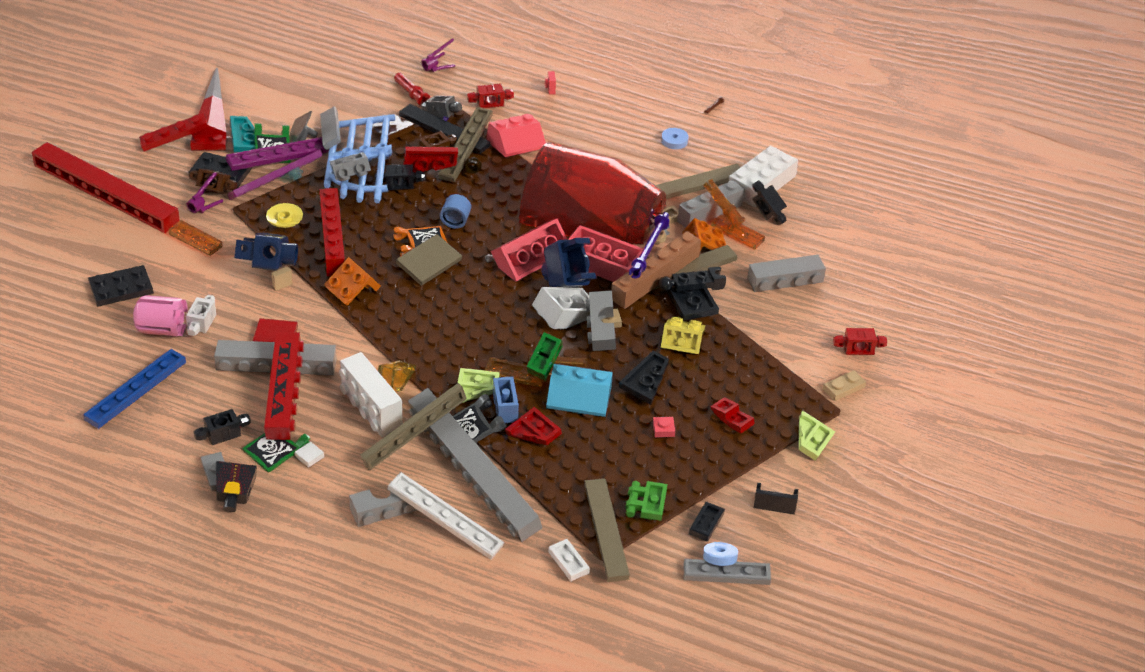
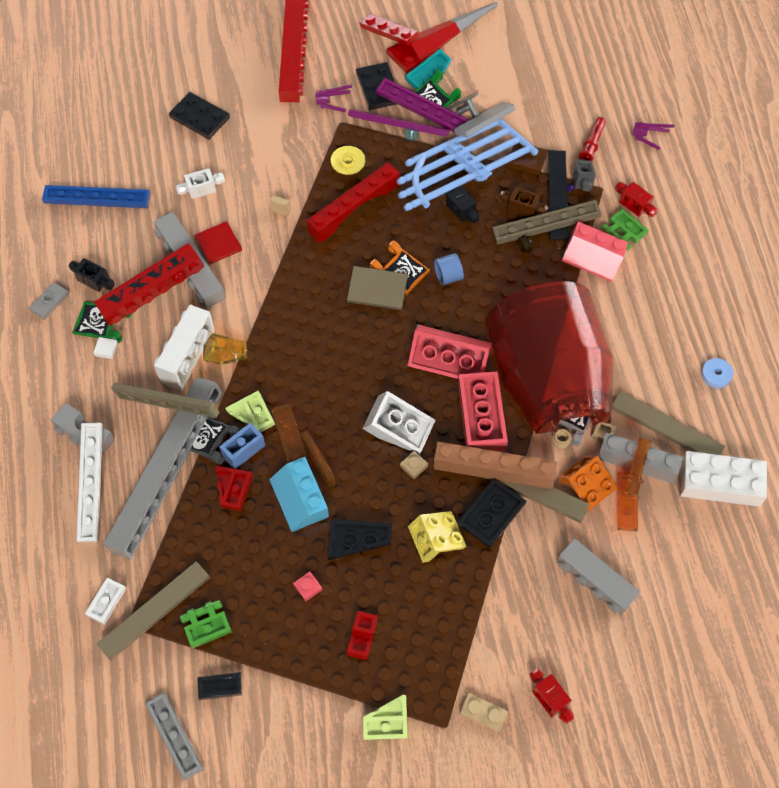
camera: 60 degrees right, 20 degrees up
bright pink cylinder [133,295,188,337] -> none
clear orange plate [169,220,223,256] -> none
reddish brown piece [189,168,237,192] -> none
black torso [216,461,257,512] -> none
dark blue piece [234,233,298,271] -> none
orange bracket [324,257,381,306] -> none
light grey plate [329,152,371,181] -> none
red wing [403,147,458,172] -> none
green brick [527,332,563,381] -> none
dark blue piece [541,238,596,288] -> none
coral plate [545,71,556,94] -> none
light grey arch [586,291,616,351] -> none
dark purple bar [629,212,670,279] -> none
black plate [658,267,726,291] -> none
light blue piece [703,542,738,566] -> none
black piece [752,180,787,225] -> none
black hinge [753,483,799,515] -> none
none -> bright green plate [601,209,649,251]

